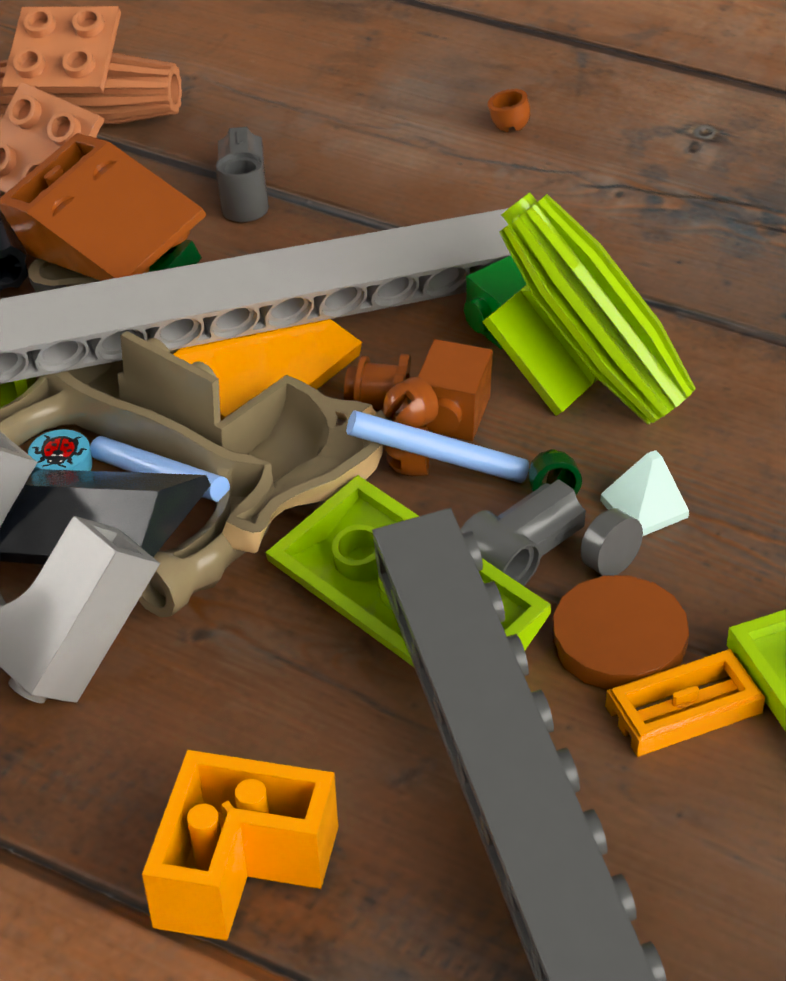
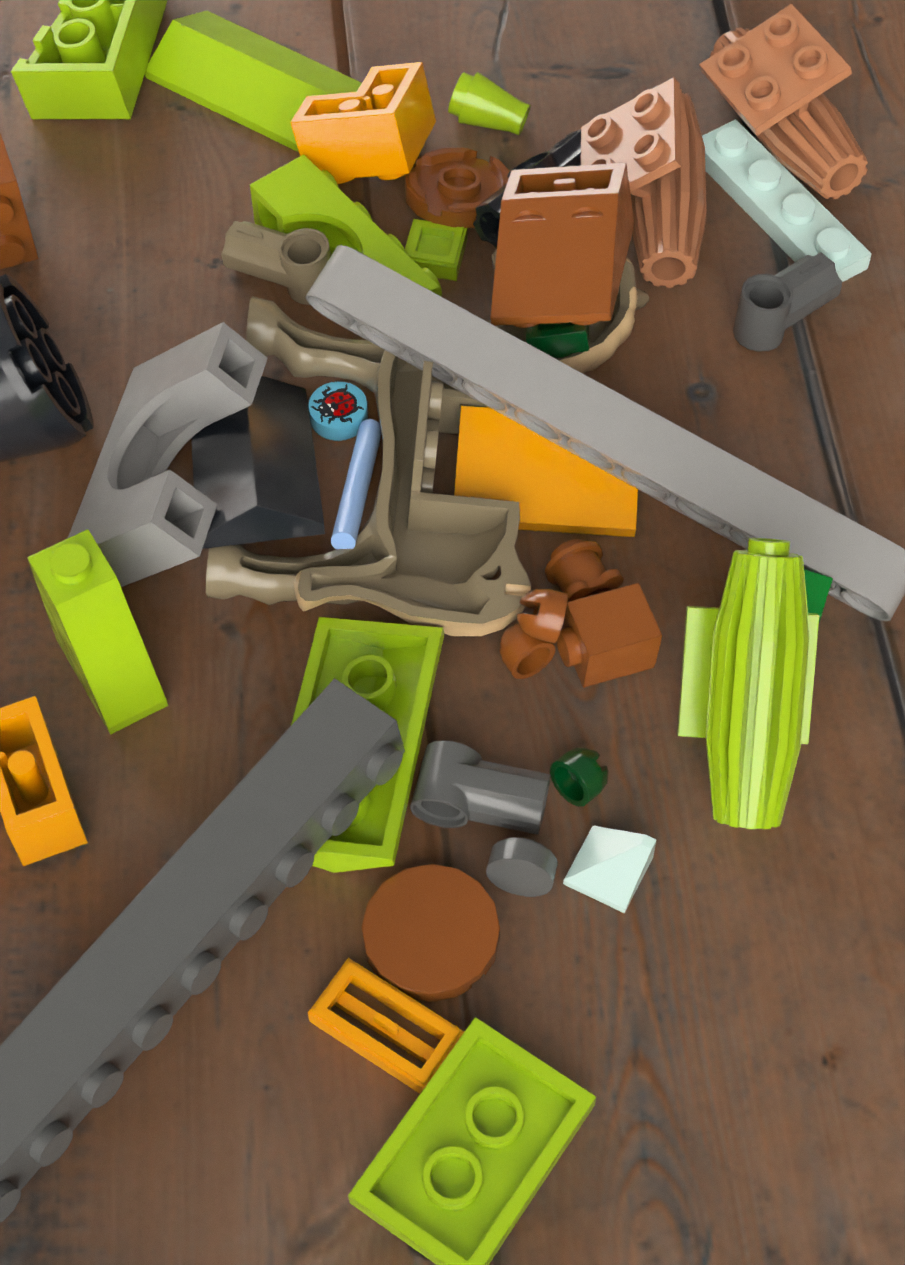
camera: 55 degrees right, 15 degrees up
light blue bar [346,410,529,483] -> none
none -> lime slope [27,529,168,735]
none -> light aqua plate [702,119,872,282]

